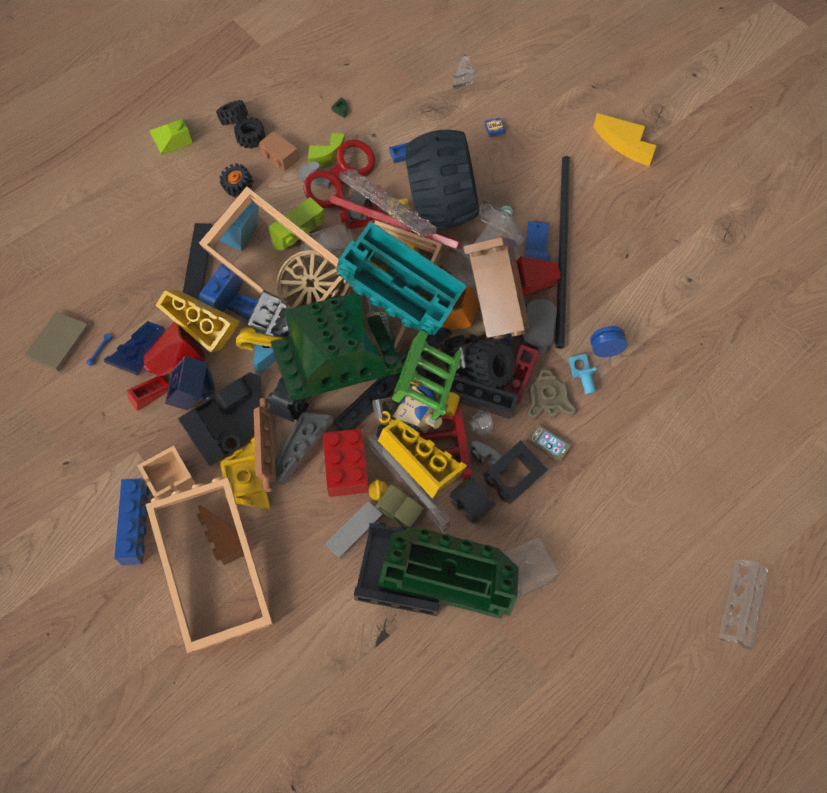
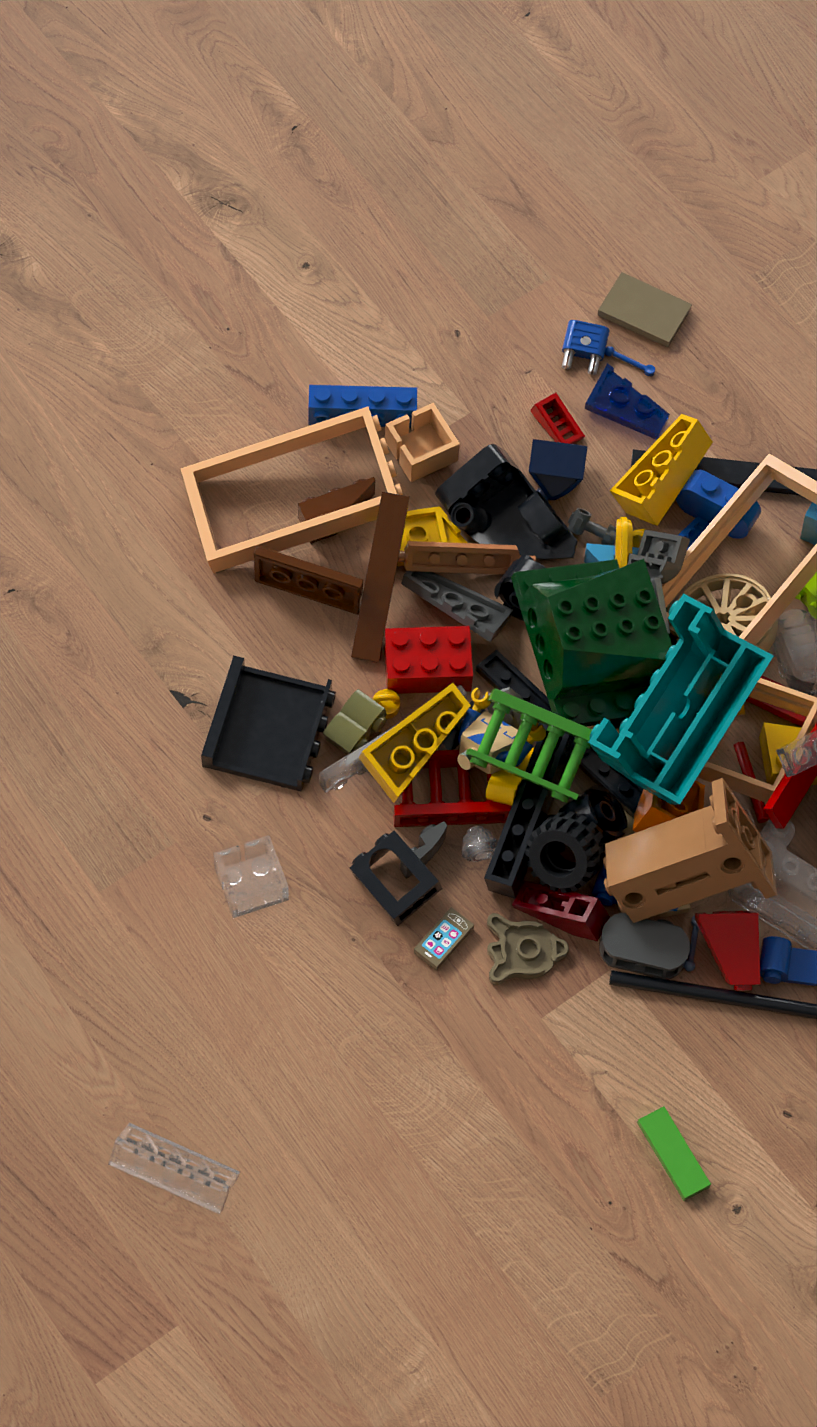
camera: 90 degrees right, 0 degrees up
red slope [144,321,205,377] -> none
light grey tile [325,501,383,559] -> none
dark green wedge [378,527,519,619] -> none
black brick [449,476,496,524] -> none
medium azure bracket [568,354,597,394] -> none
blue head [590,326,627,357] -> none
none -> reddish brown tile [254,546,363,615]
none -> reddish brown tile [351,492,410,663]
none -> blue piece [562,320,610,375]
none -> dark grey bar [568,508,616,545]
none -> bright green tile [637,1106,711,1201]

